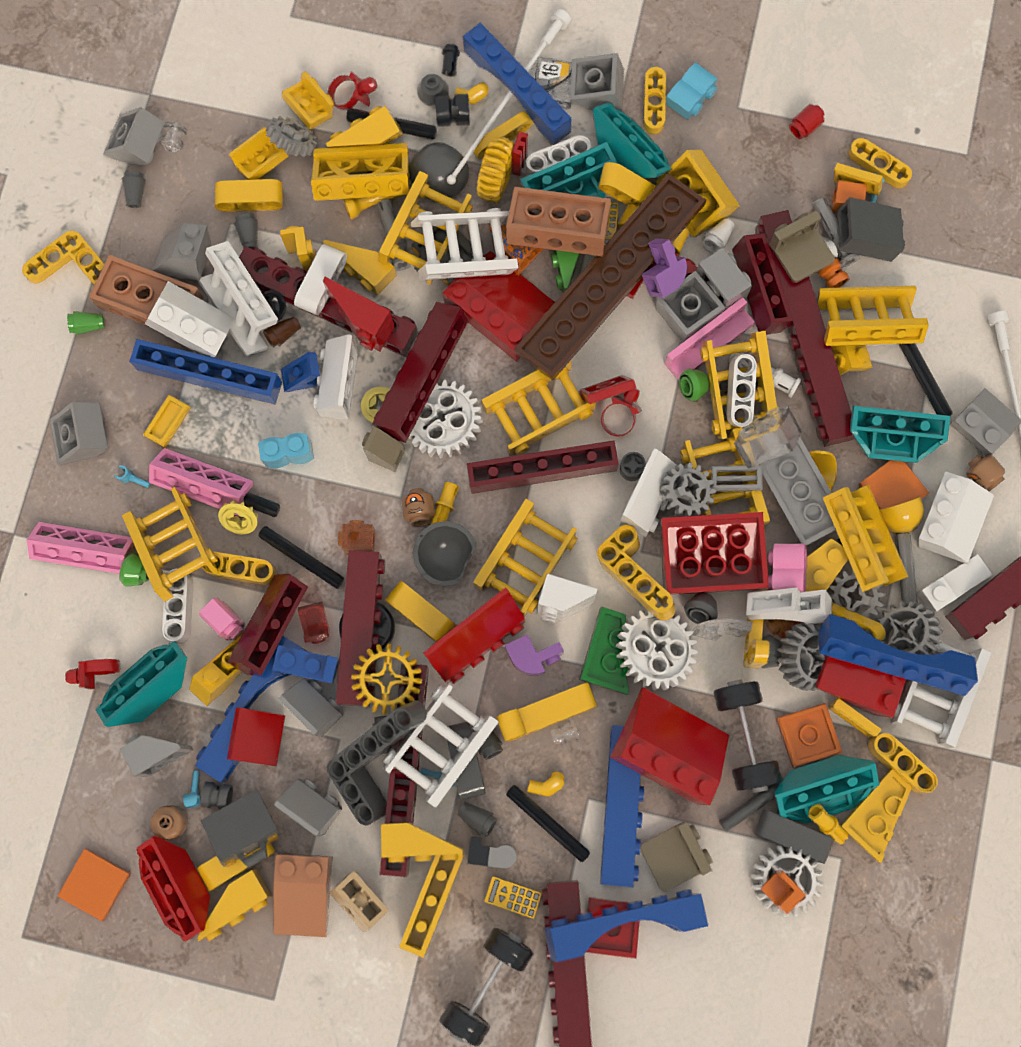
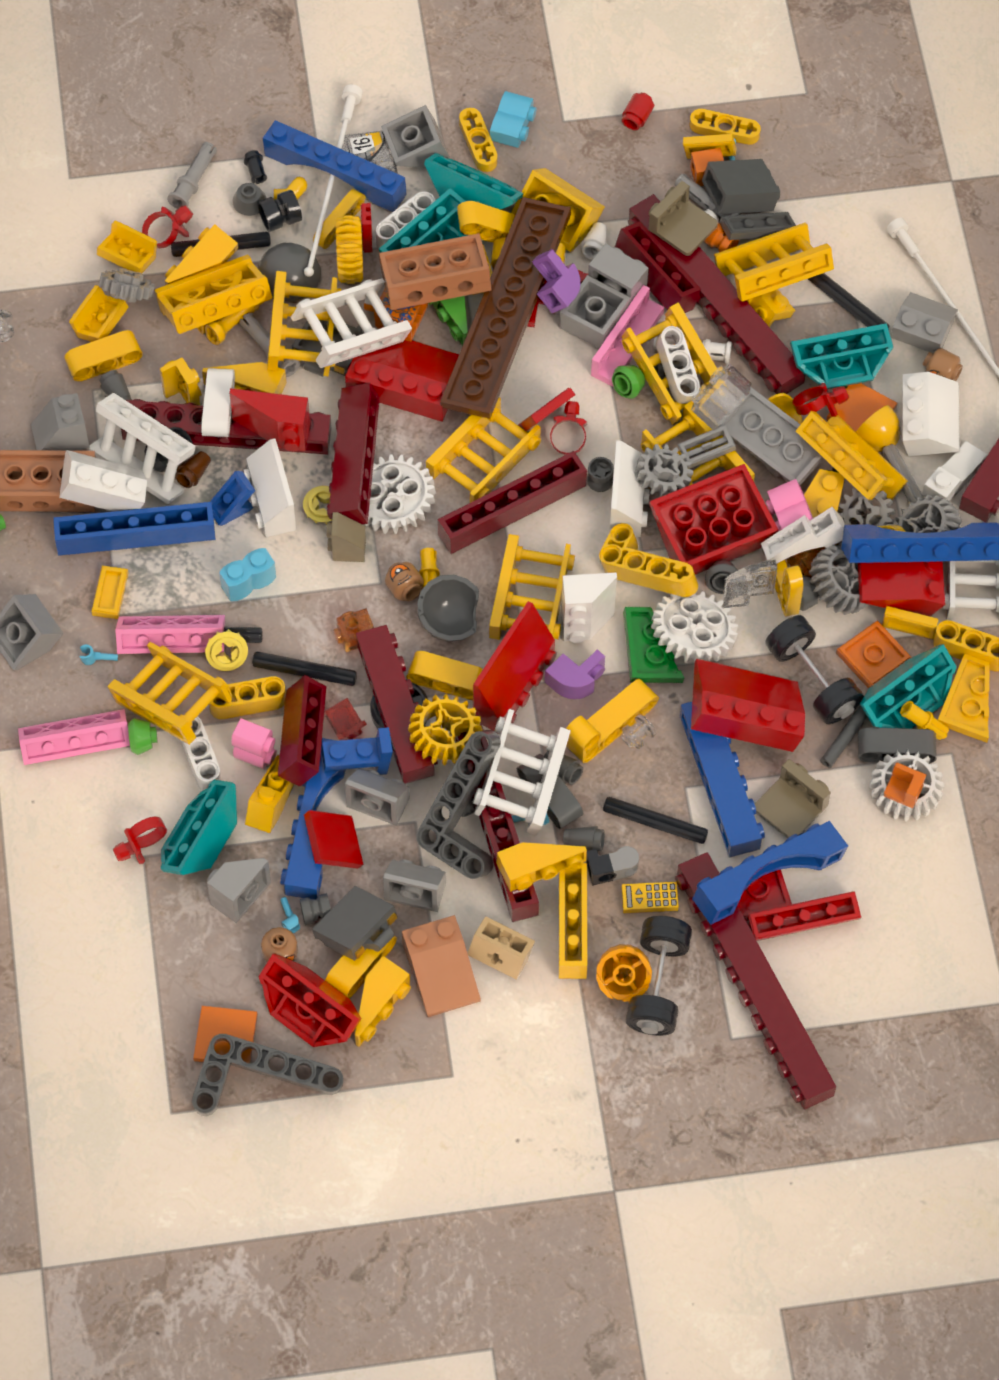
camera: 25 degrees left, 15 degrees down
yellow arm [527,771,565,797] -> none
none -> light grey pin [167,142,217,209]
none -> dark grey beam [192,1034,344,1116]
none -> light orange cylinder [596,944,652,1002]
none -> dark grey tile [720,212,796,240]
none -> red brick [747,891,862,941]
none -> red piece [792,383,849,417]

